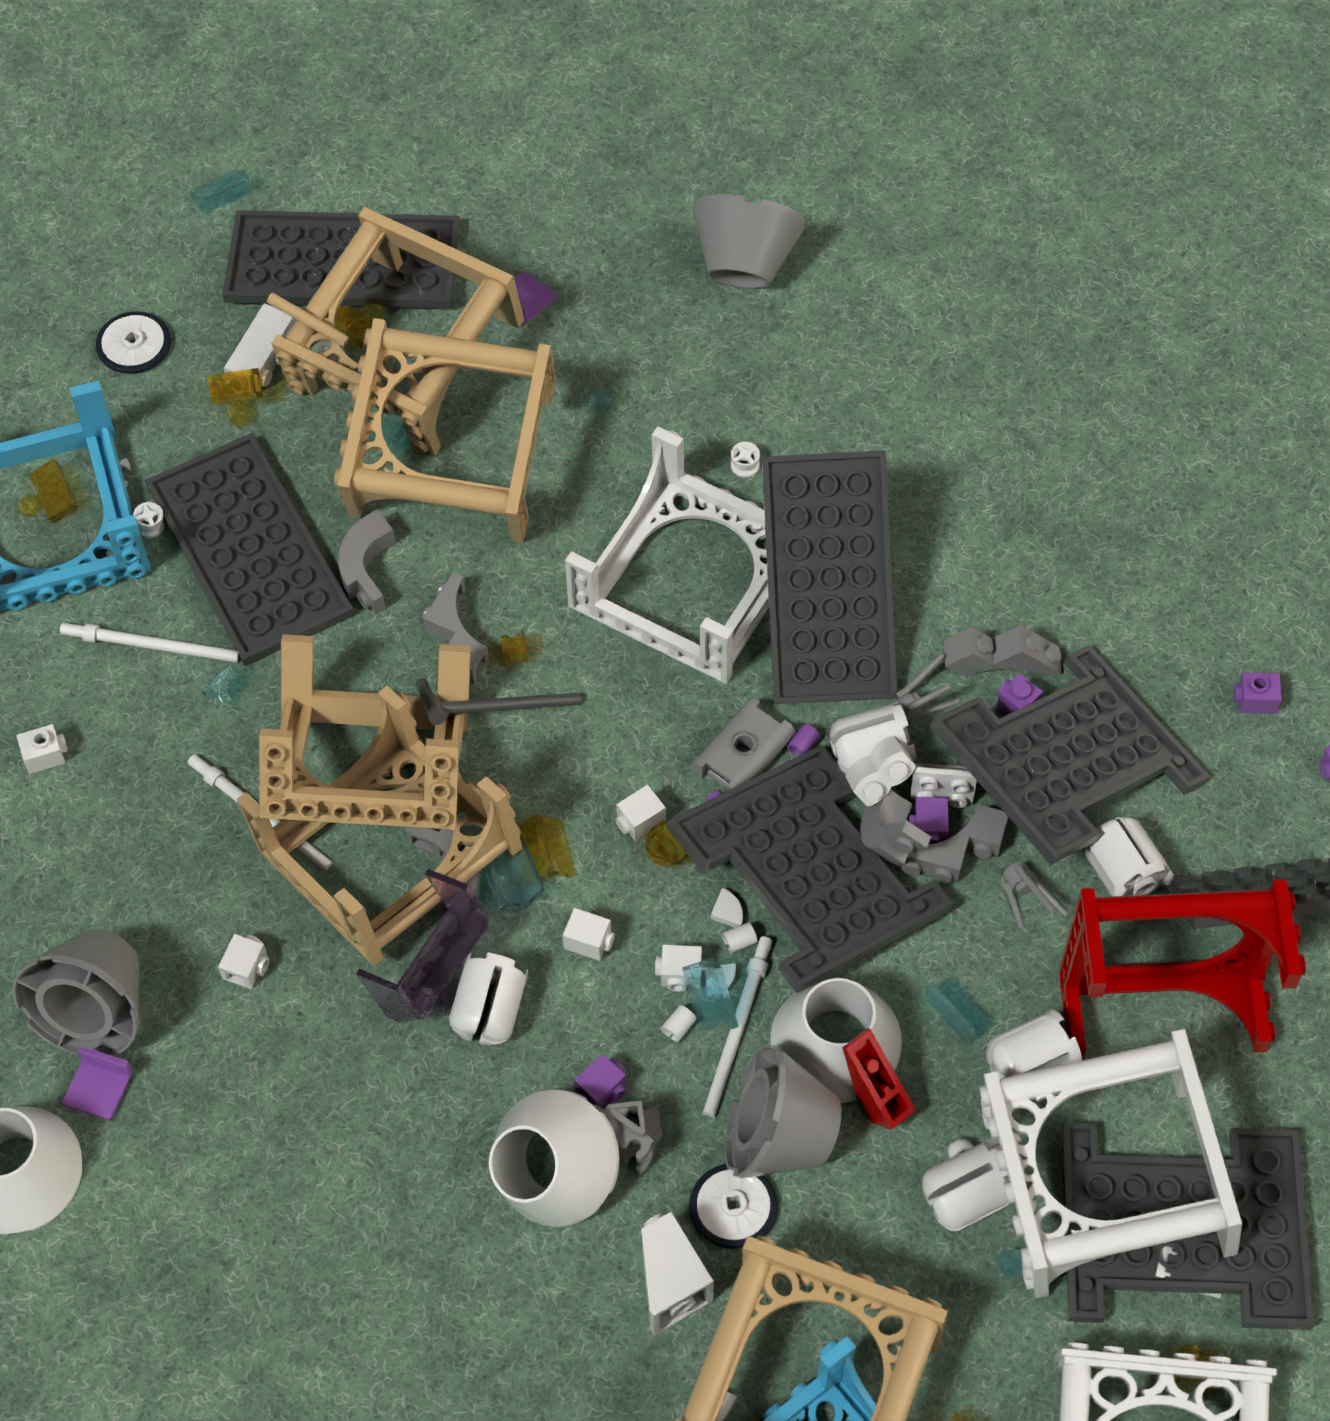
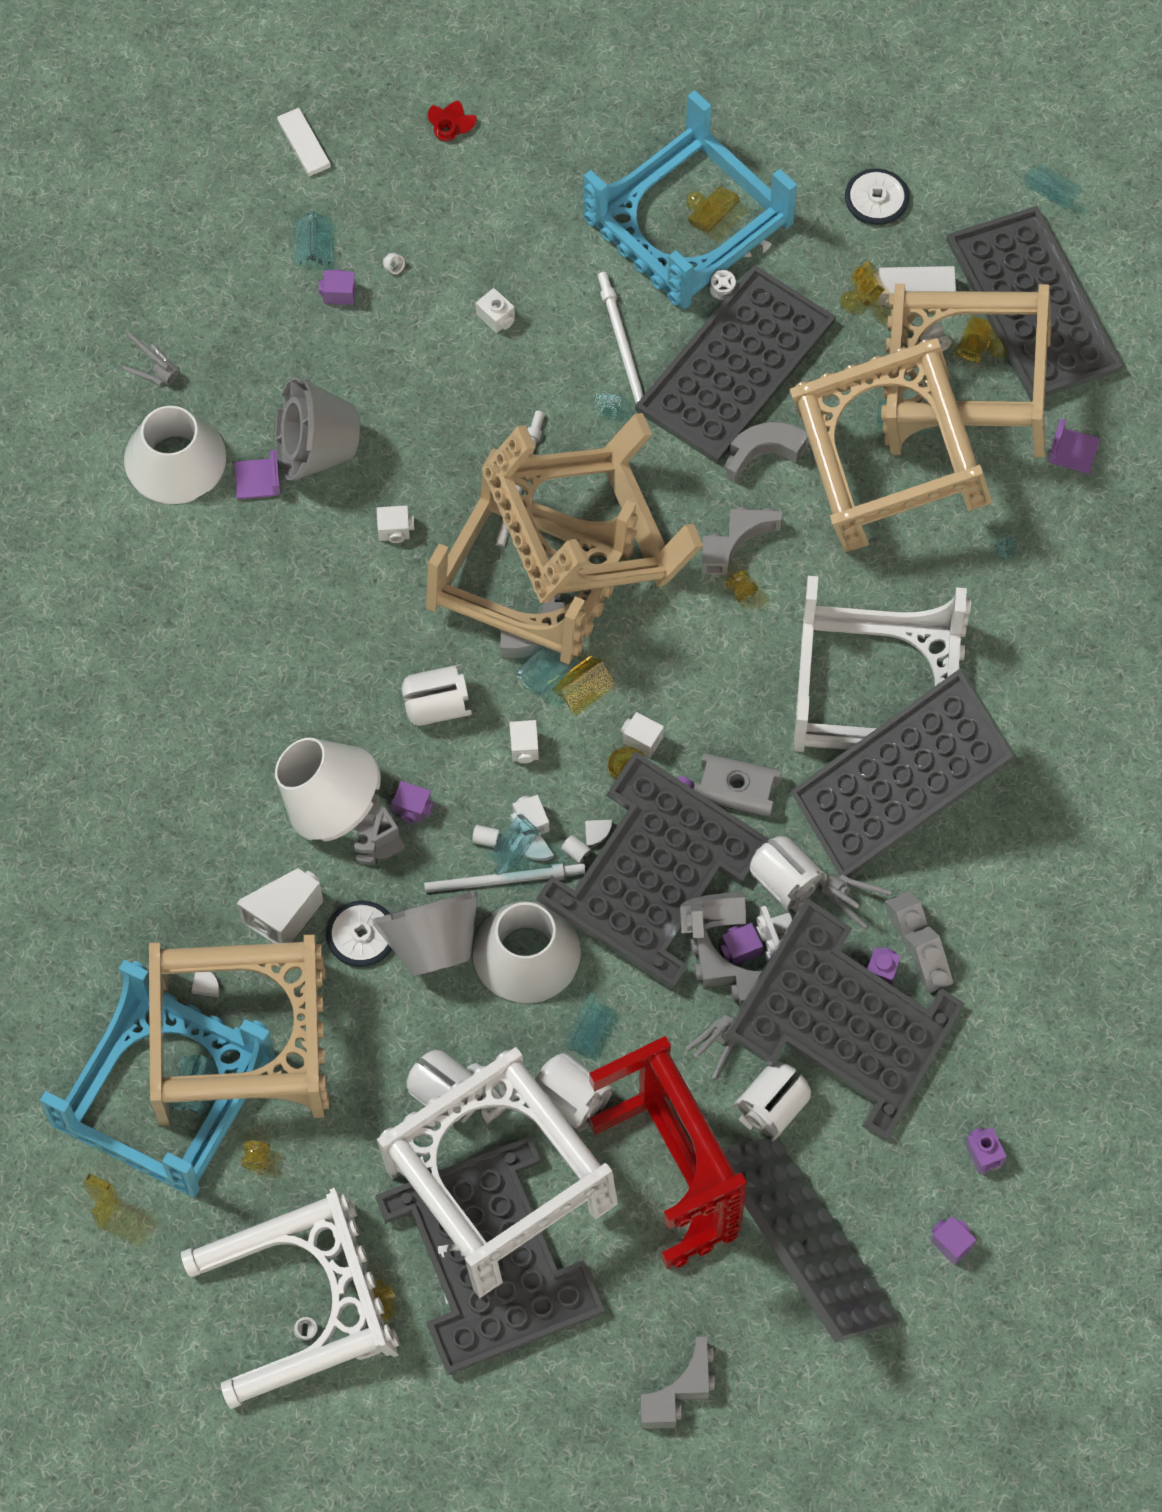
camera: 65 degrees right, 5 degrees up
tan bar [267,292,349,347] -> none
clear purple windscreen [356,869,488,1023] -> none
dark grey bar [415,678,582,725] -> none
white wheel [731,442,760,477] -> none
medium lavender hinge [787,724,820,757] -> none
red slope [842,1028,916,1130] -> none
white brick [845,736,916,807] -> none

